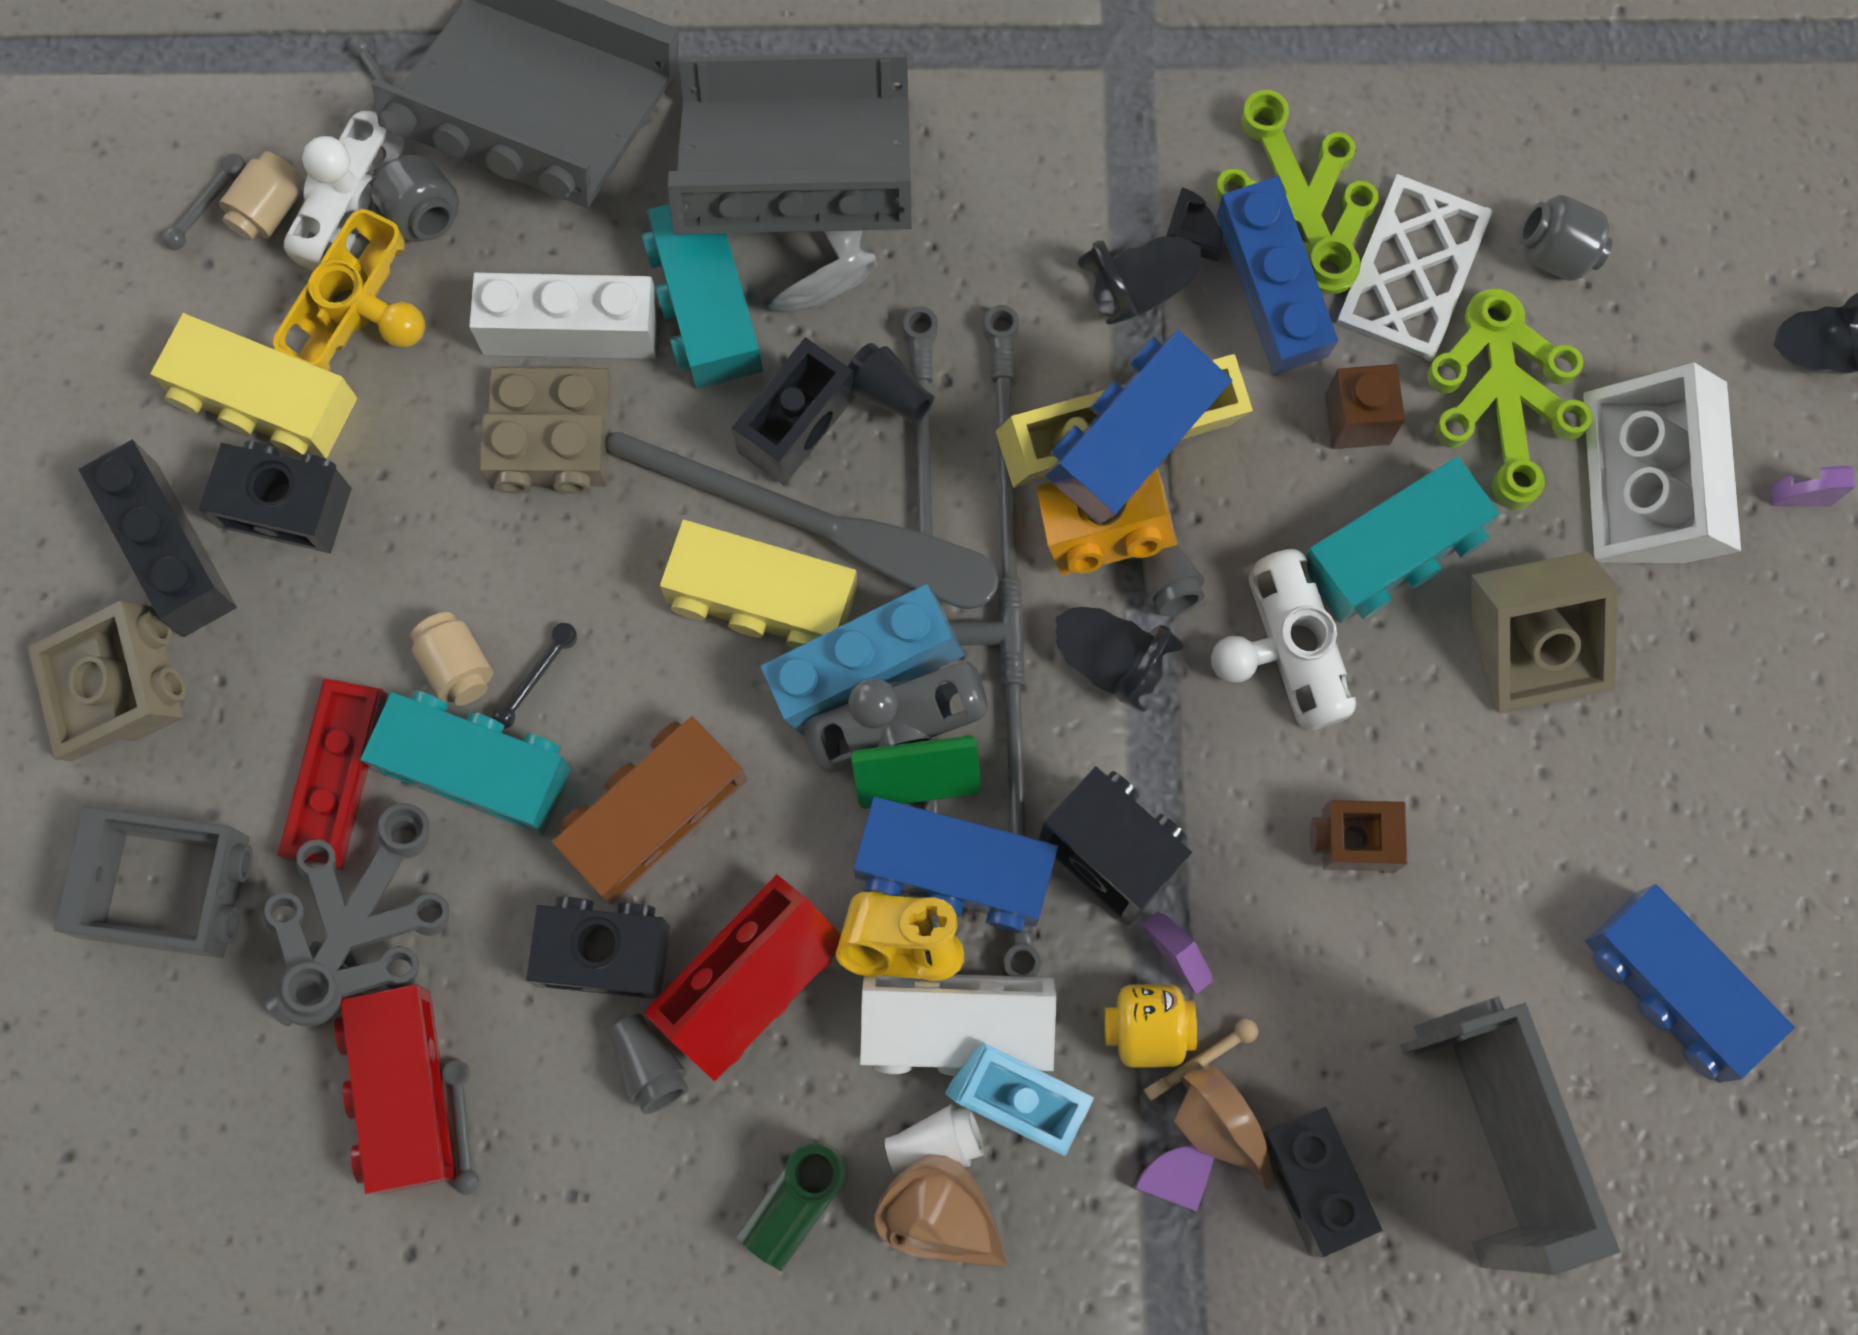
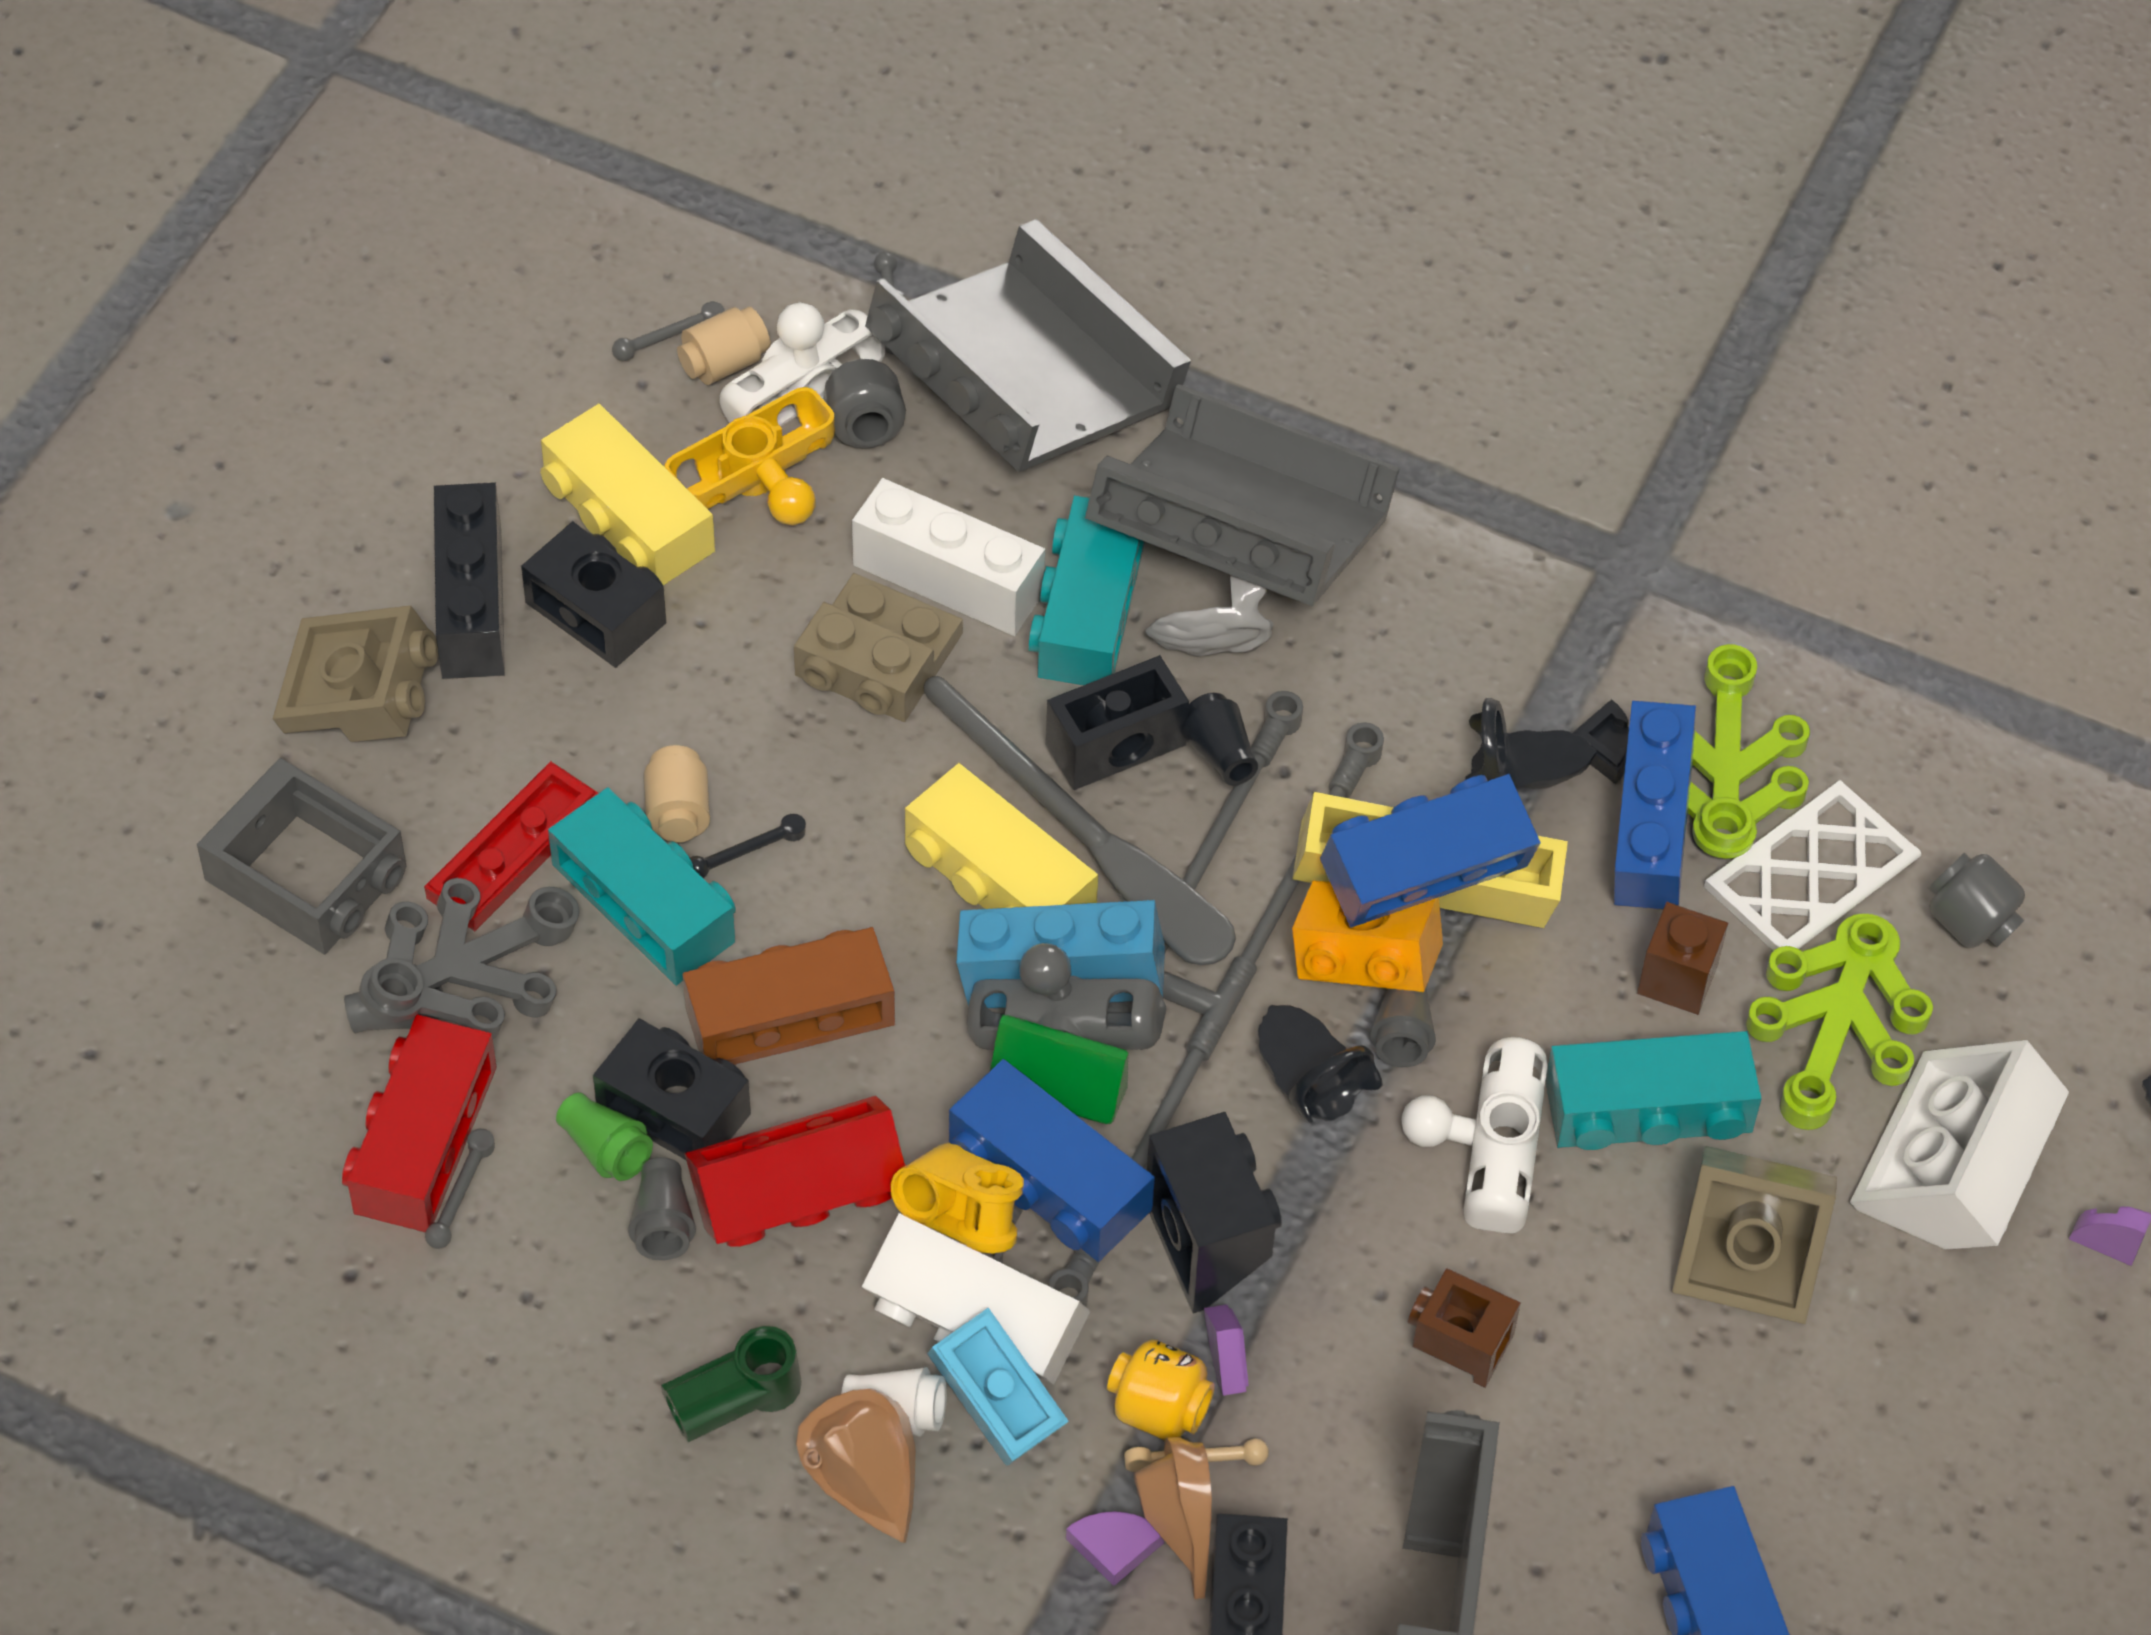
camera: 25 degrees right, 20 degrees down
none -> bright green cone [556,1093,653,1181]

